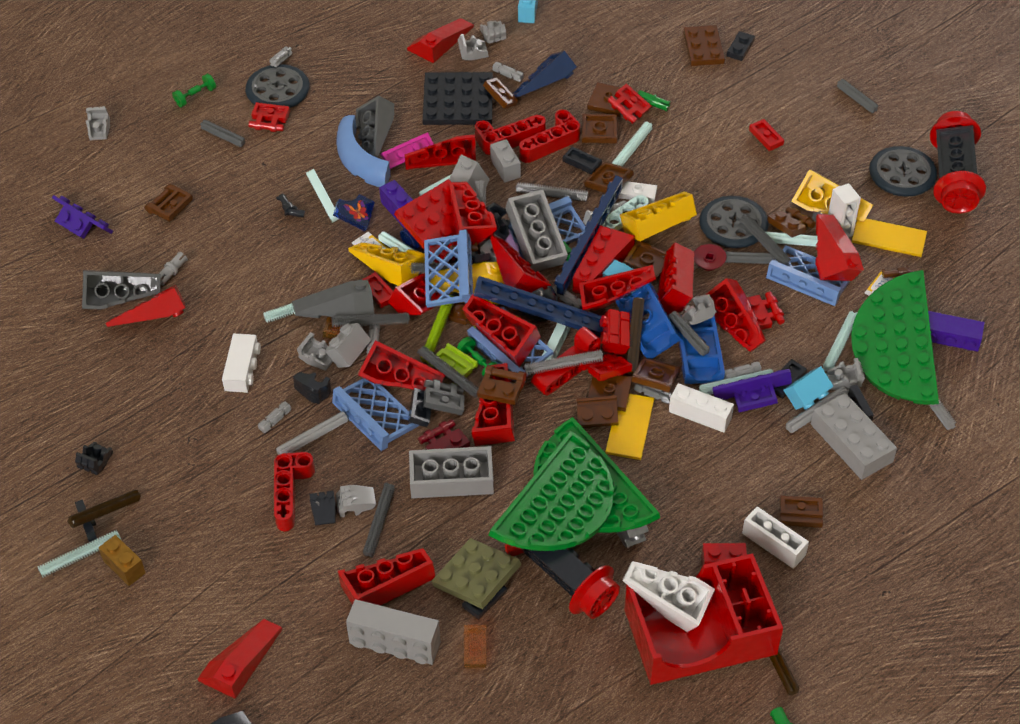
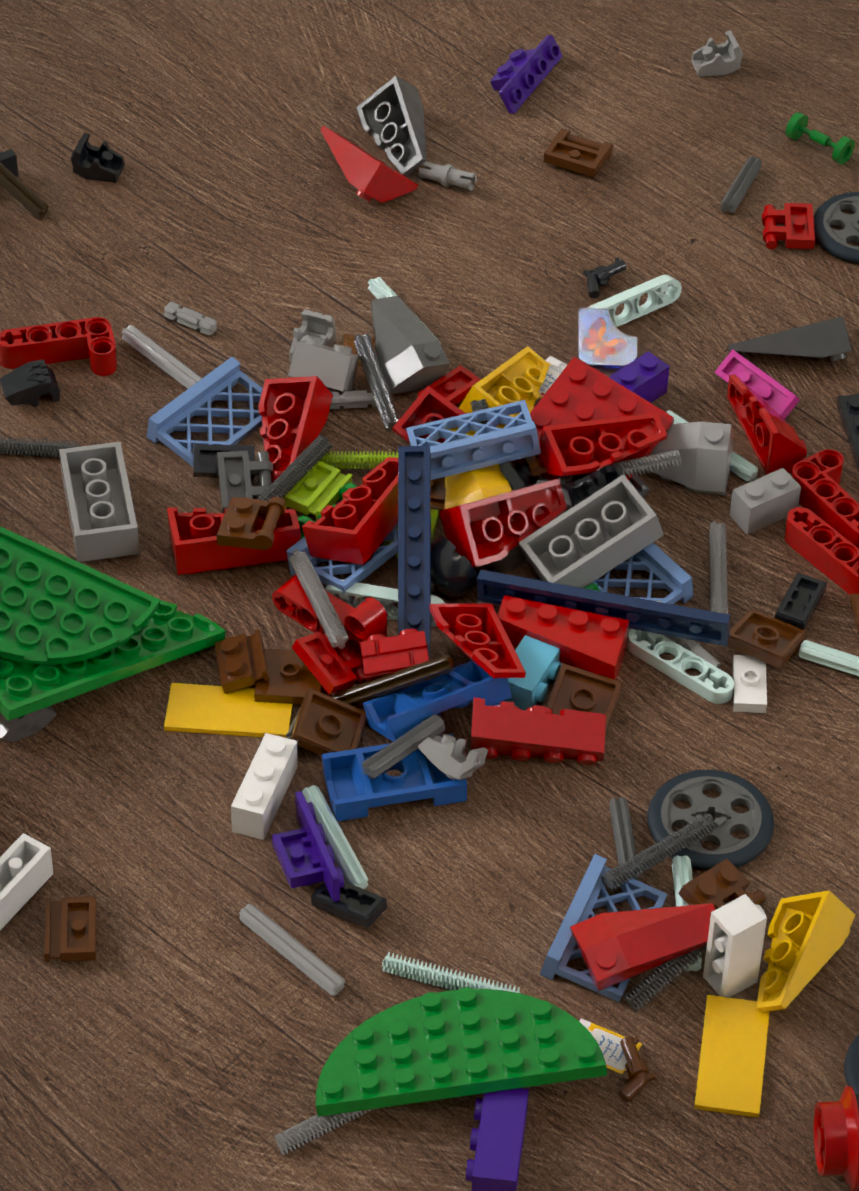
camera: 80 degrees right, 5 degrees down
white brick [222,333,261,393] -> none
black hand [293,372,331,404] -> none
medium blue brick [336,115,390,187] -> none
light grey hand [336,485,376,517] -> none
dark red plate [418,419,470,450] -> none
yellow wedge [620,192,697,241] -> none
dark red piece [694,244,727,271] -> none
red wedge [705,278,766,352] -> none
light grey axle [724,362,762,379] -> none
red plate [747,291,785,330] -> none
medium azure brick [783,366,833,410] -> none
light grey brick [811,393,897,480] -> none
light grey hand [826,358,865,390] -> none
black plate [848,384,874,421] -> none

